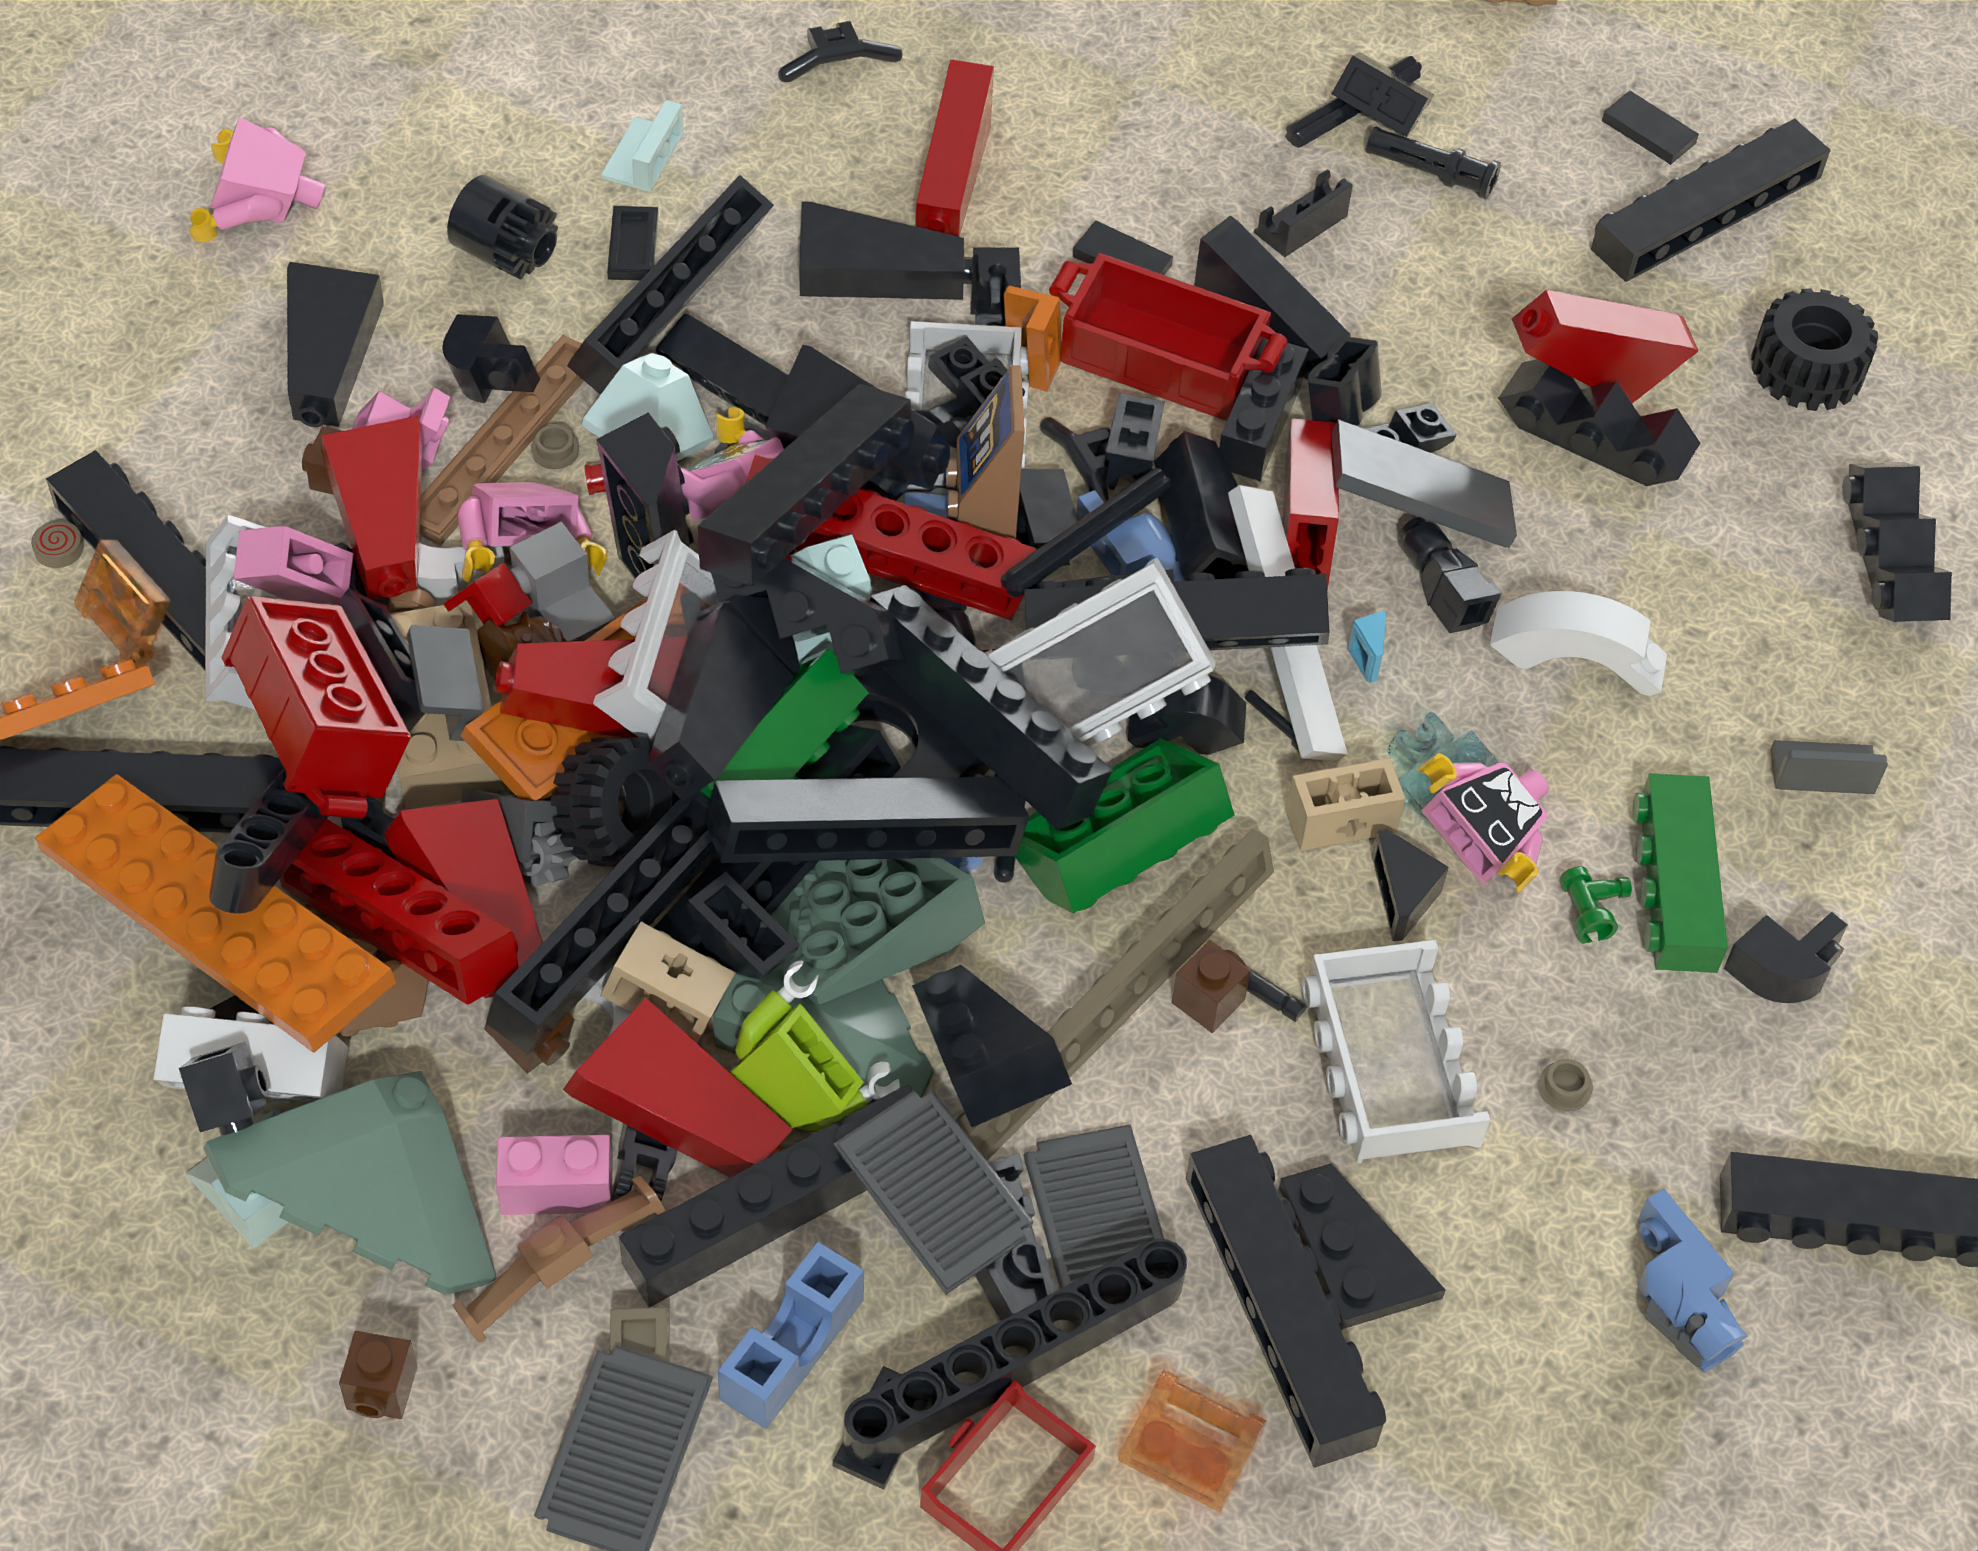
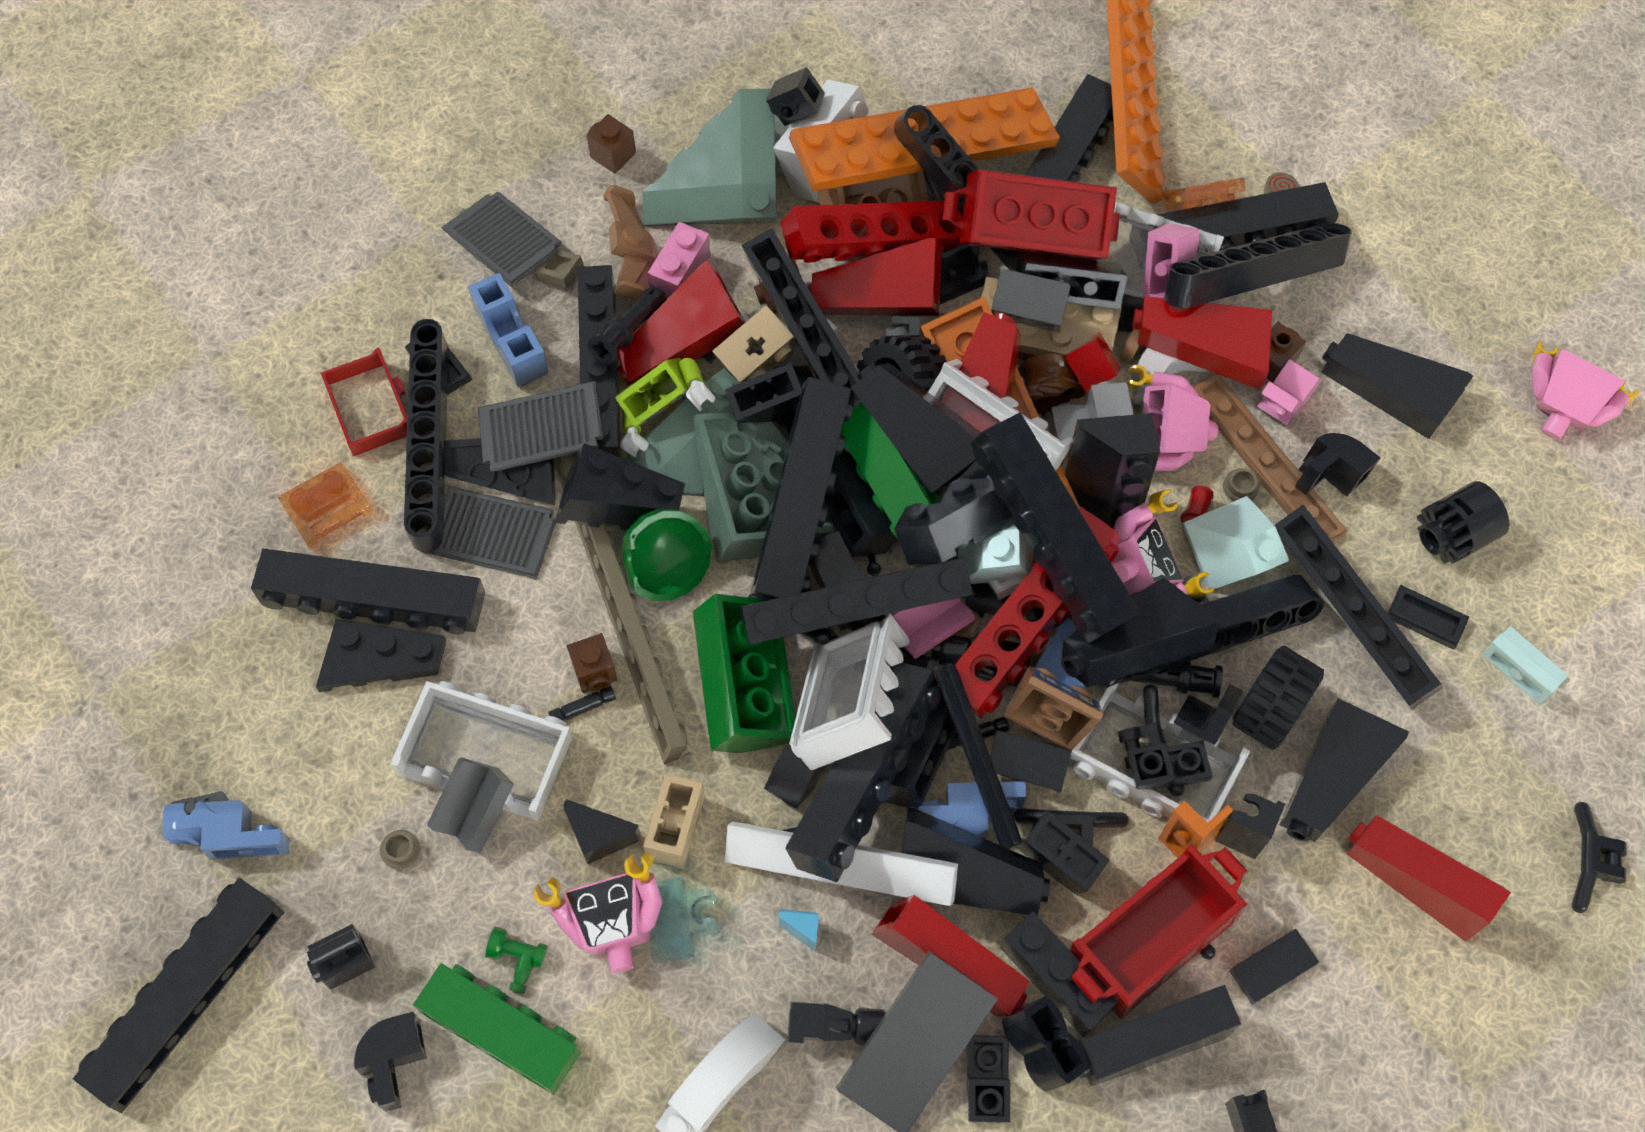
camera: 120 degrees right, 10 degrees up
none -> black brick [307,924,375,990]
none -> dark grey panel [427,757,514,853]
none -> black pin [588,286,666,364]
none -> green cylinder [622,509,712,601]
none -> black beam [1164,223,1352,308]
none -> black panel [1174,684,1243,745]
none -> black tyre [1232,645,1324,750]

